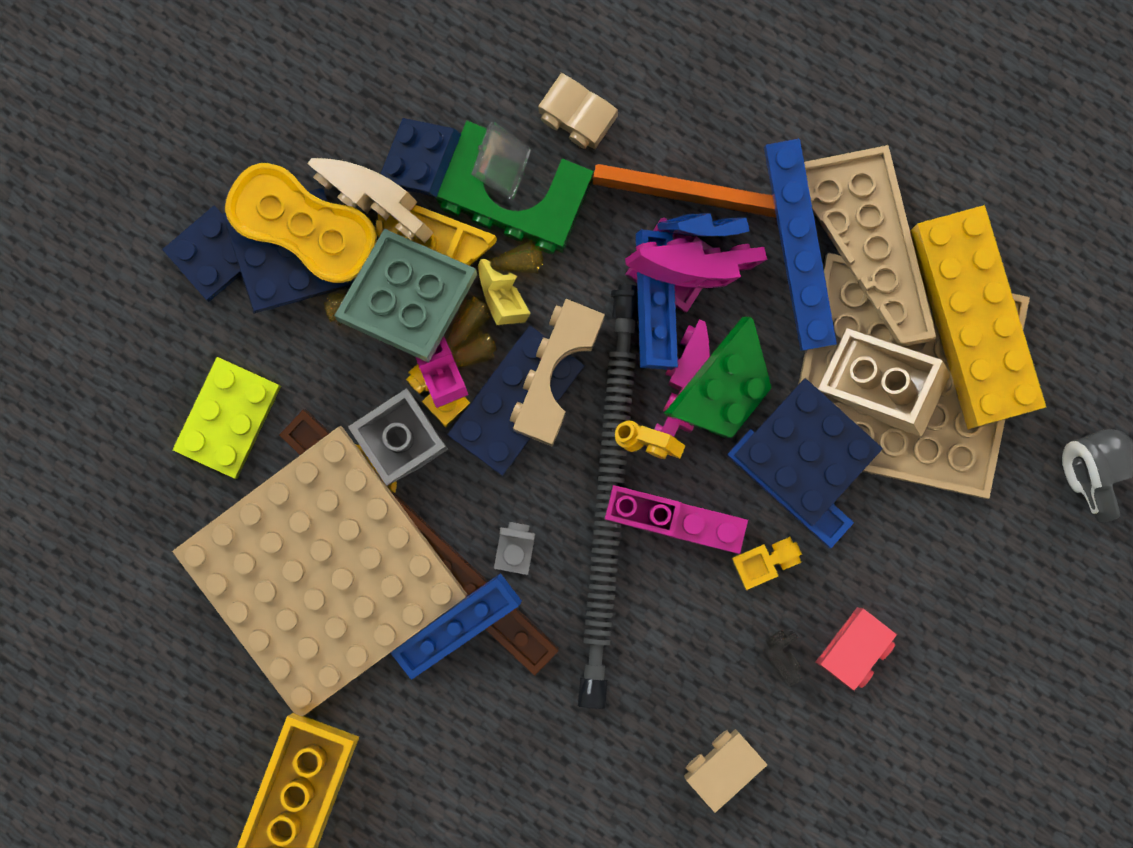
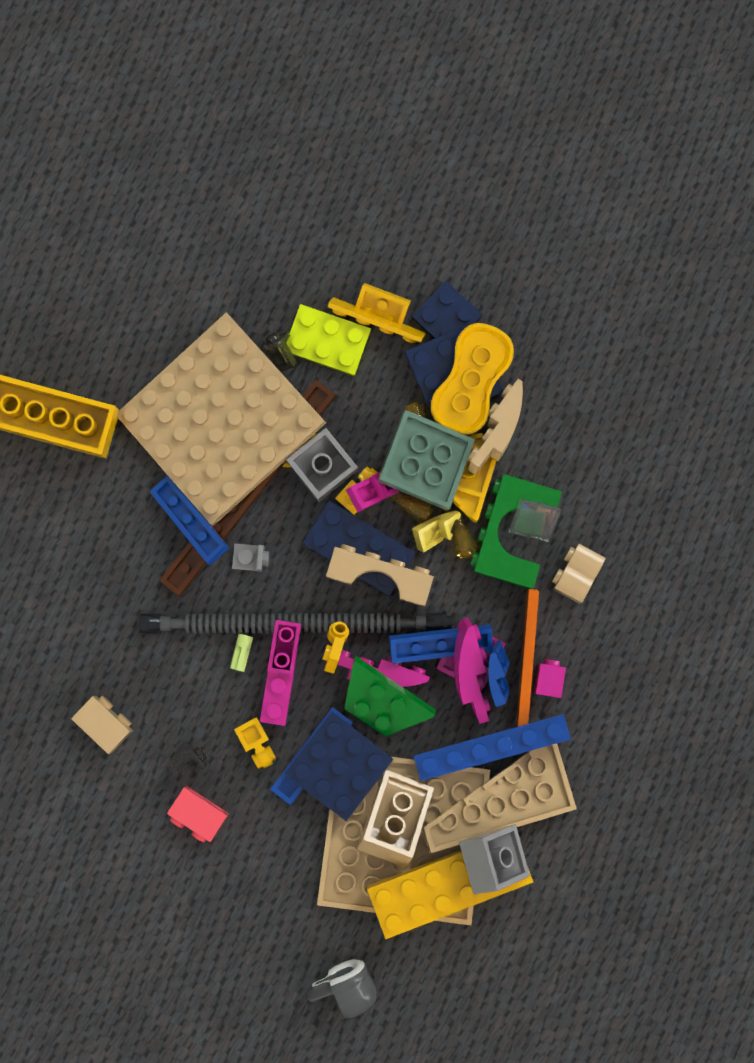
camera: 80 degrees right, 0 degrees up
dark blue plate [380,118,461,197] -> none
clear yellow cone [452,329,497,368] -> none
none -> yellowish green piece [230,634,253,672]
none -> clear smoke bracket [259,331,297,372]
none -> yellow bracket [327,283,426,343]
none -> light grey slope [459,824,530,894]
none -> dark pink brick [533,659,566,698]

